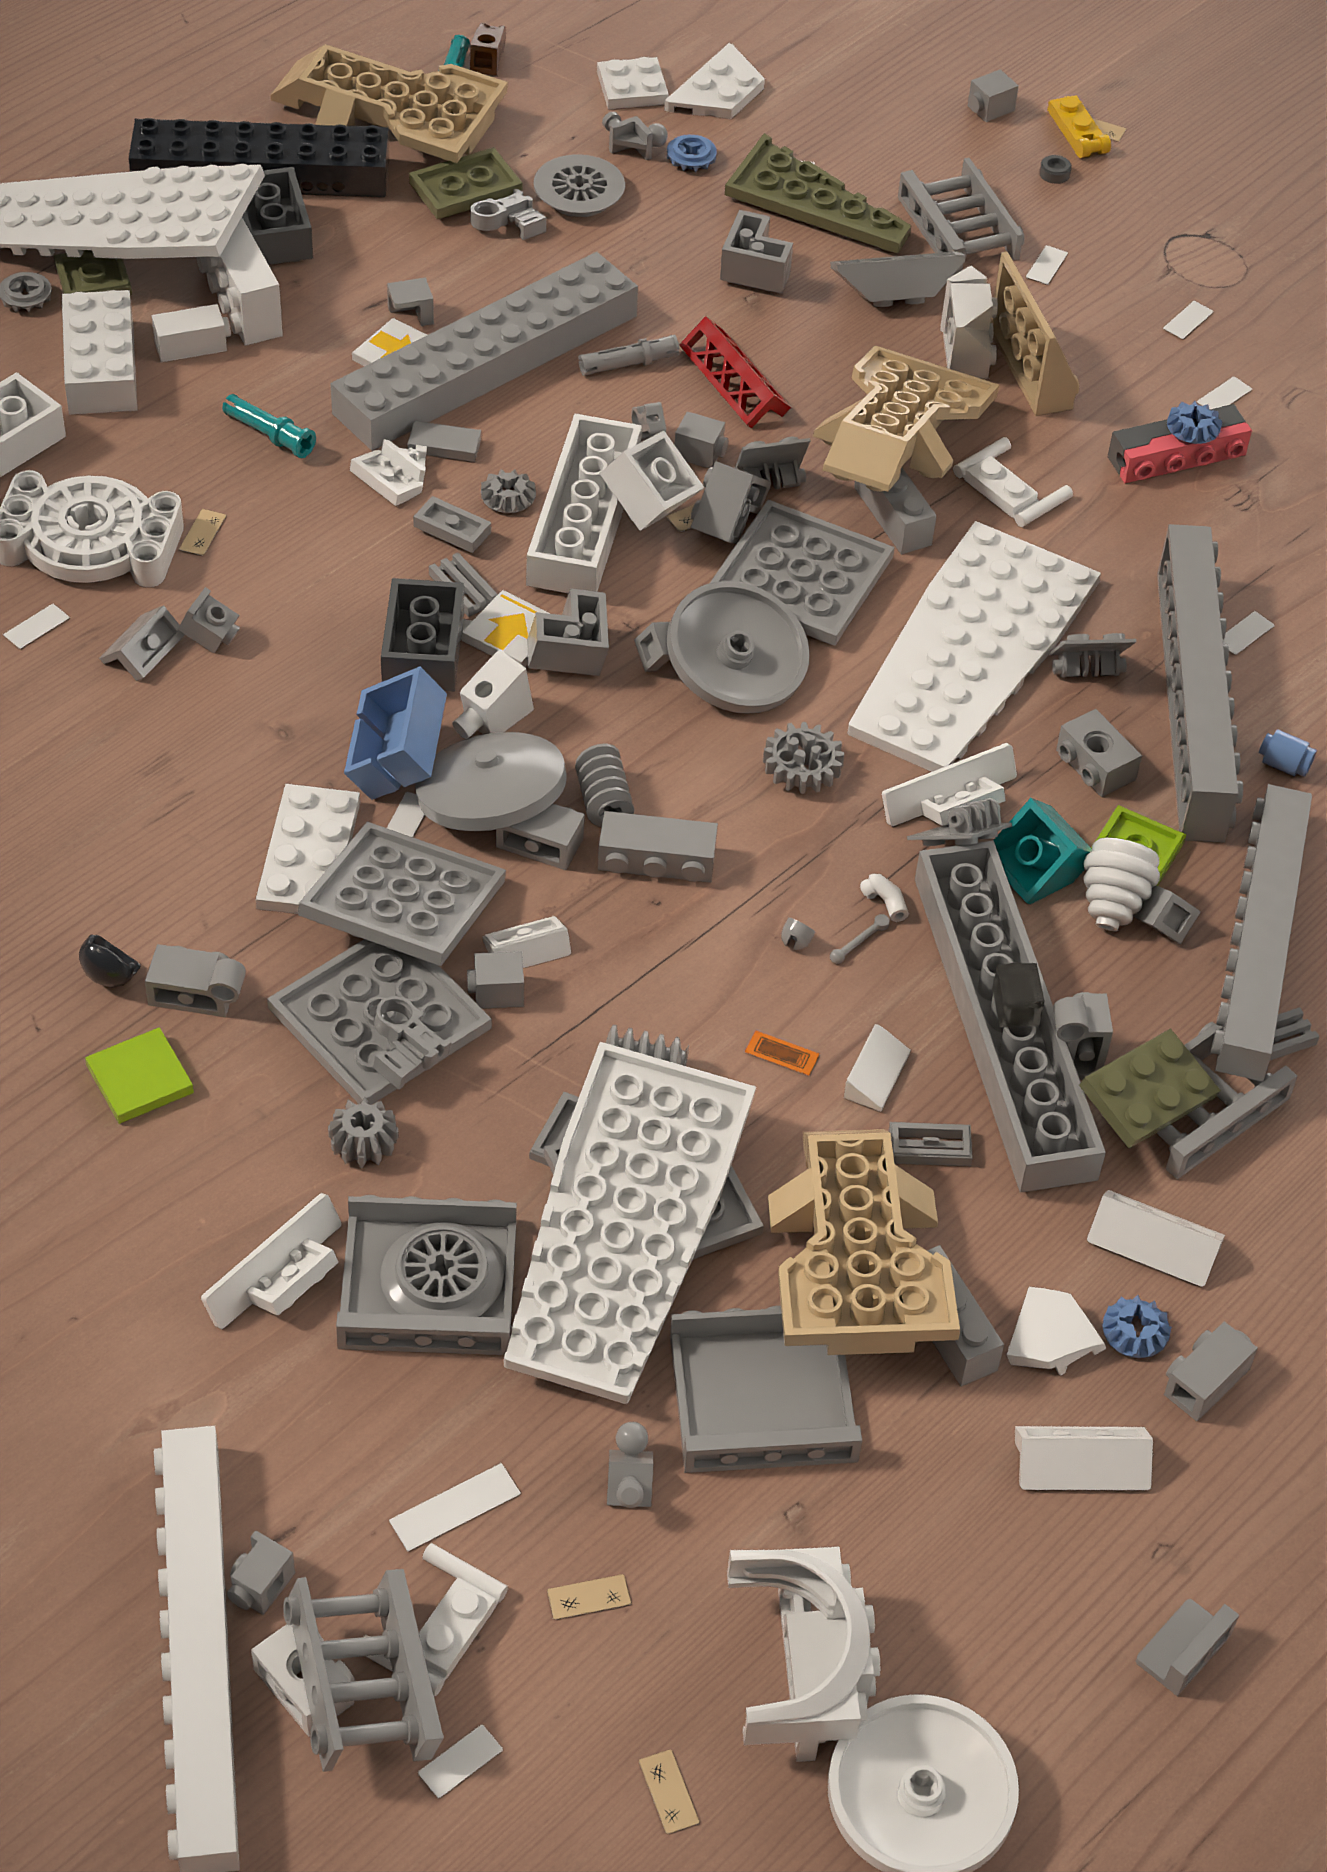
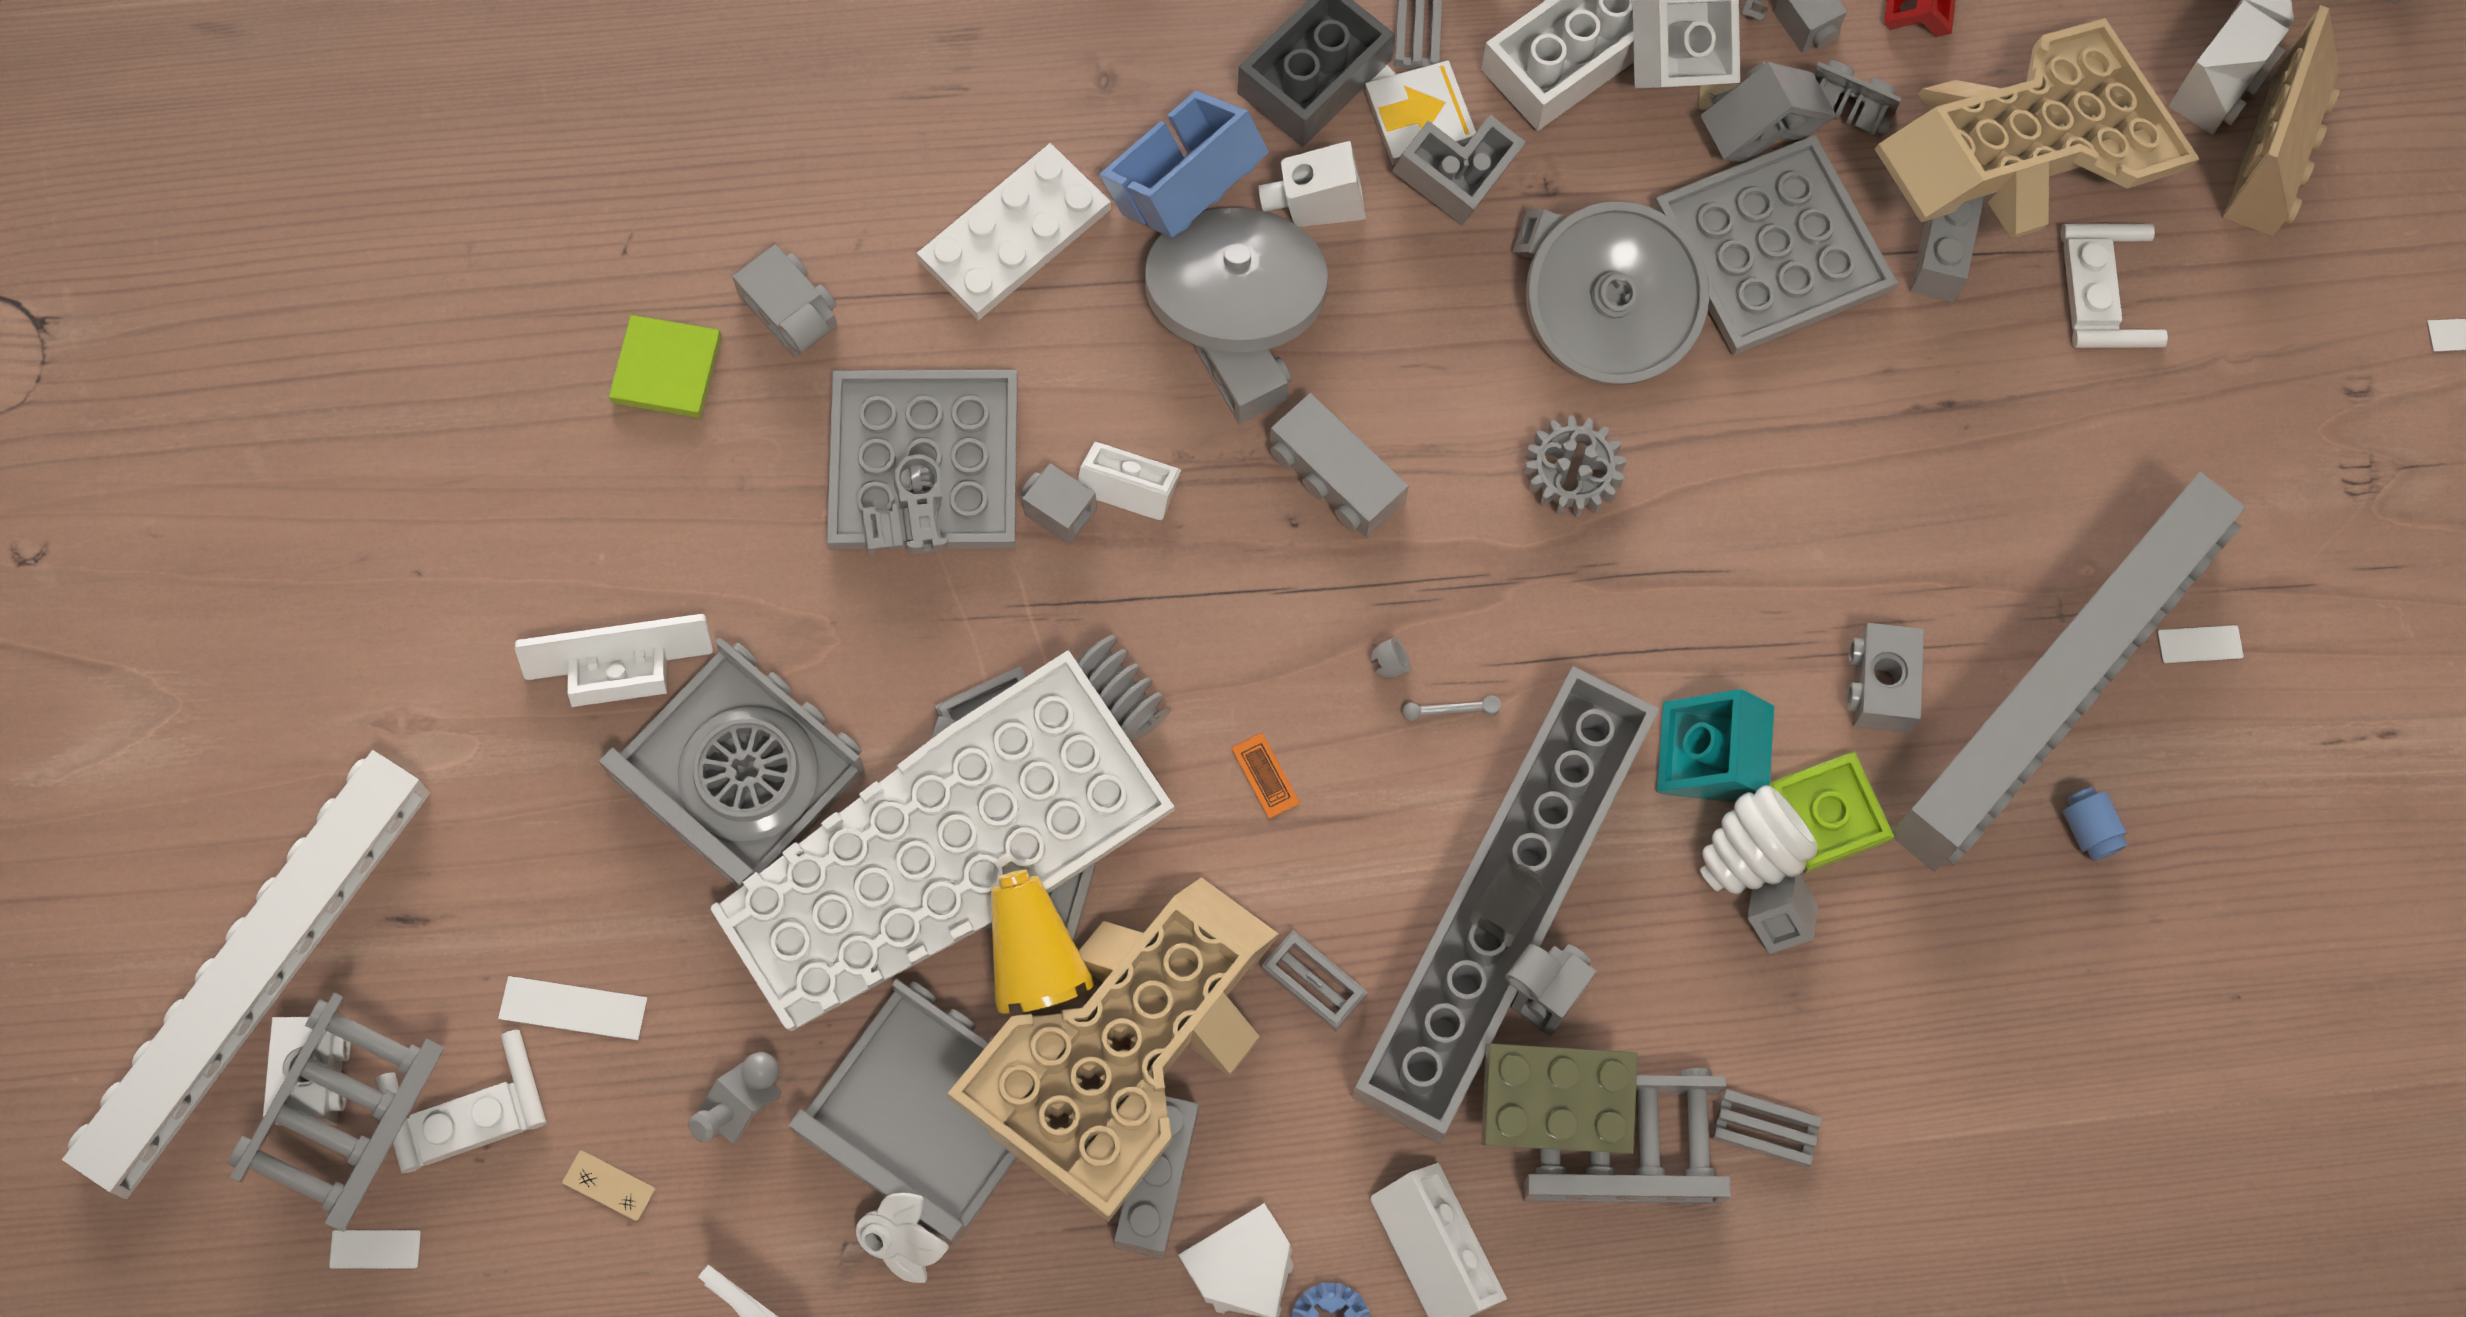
camera: 40 degrees right, 20 degrees up
black hair [79,934,141,988] -> none
light grey brick [227,1530,295,1615] -> none
light grey plate [298,822,506,966] -> none
light grey gear [328,1097,399,1168] -> none
white sticker [387,792,425,837] -> none
light grey piece [575,744,635,828] -> none
white slope [844,1024,911,1112] -> none
white wing [848,521,1101,772] -> none
white arm [860,874,909,922] -> none
white bracket [882,743,1017,826] -> none
light grey hinge [907,798,1012,846] -> none
white sticker [1026,245,1068,284] -> none
light grey hinge [1050,633,1136,678] -> none
coral piece [1107,404,1252,483] -> none
medium blue gear [1167,401,1222,444] -> none
light grey brick [1211,784,1312,1082] -> none
none -> white plate [856,1193,949,1283]
none -> yellow cone [991,870,1094,1014]

